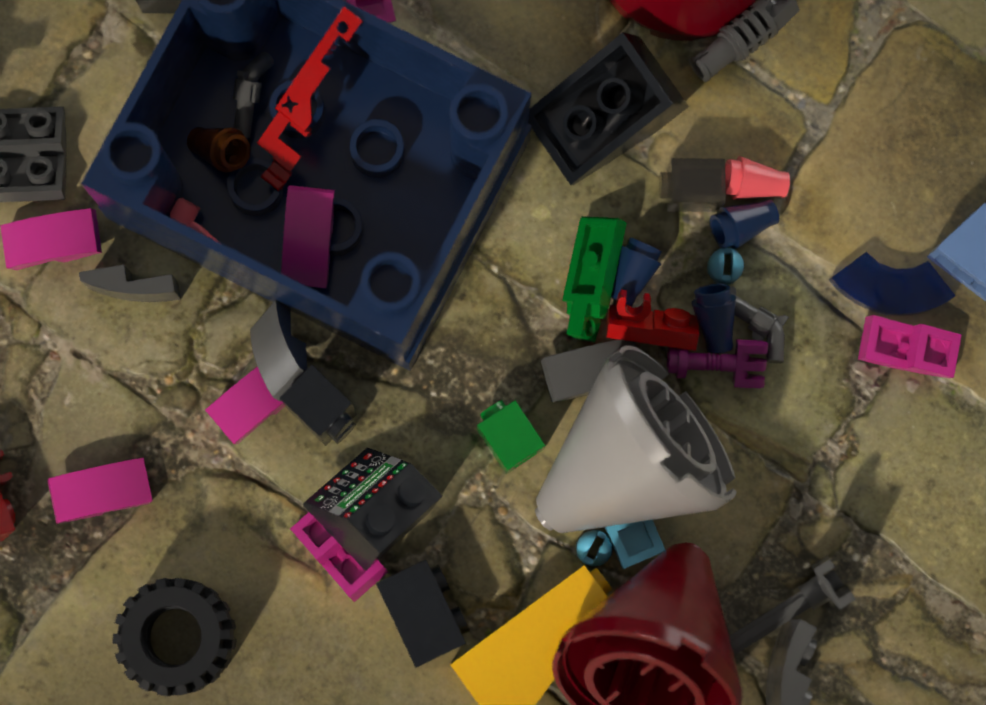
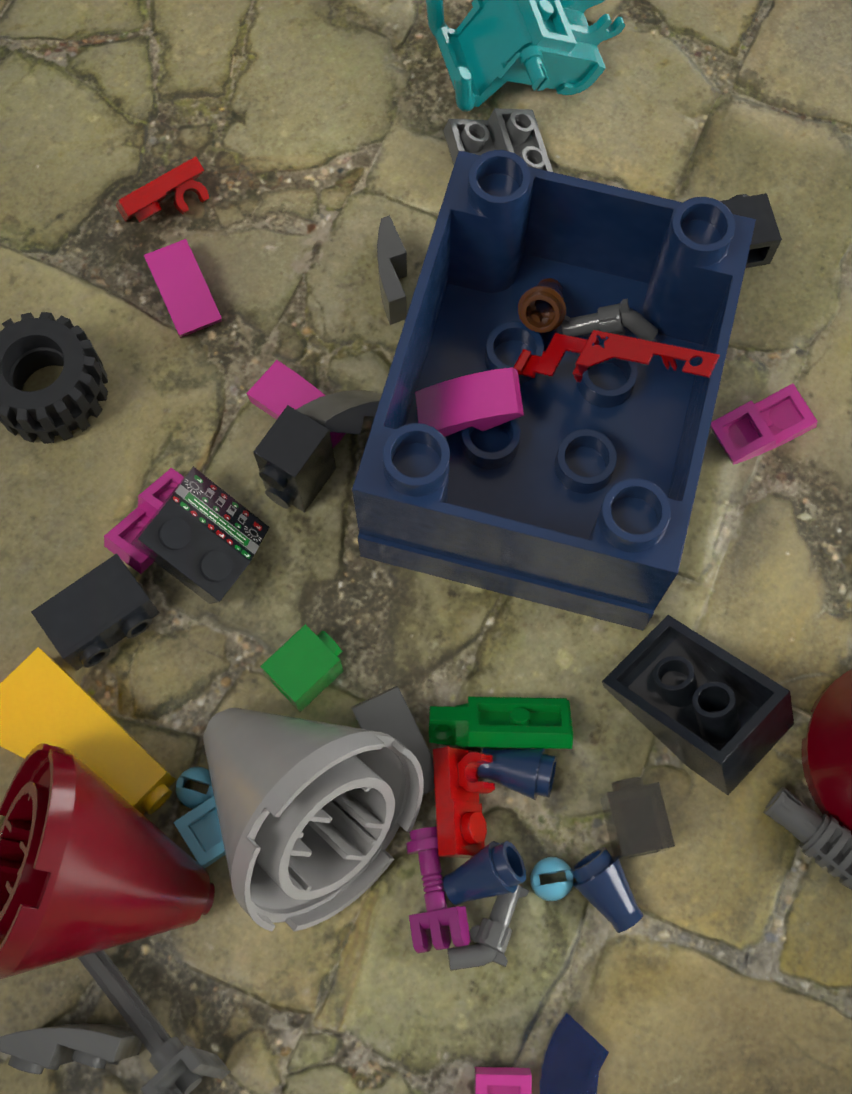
camera: 85 degrees right, 10 degrees down
dark pink slope [0,208,102,270] -> none
coral hand [170,198,220,243] -> none
coral cone [721,156,790,200] -> none

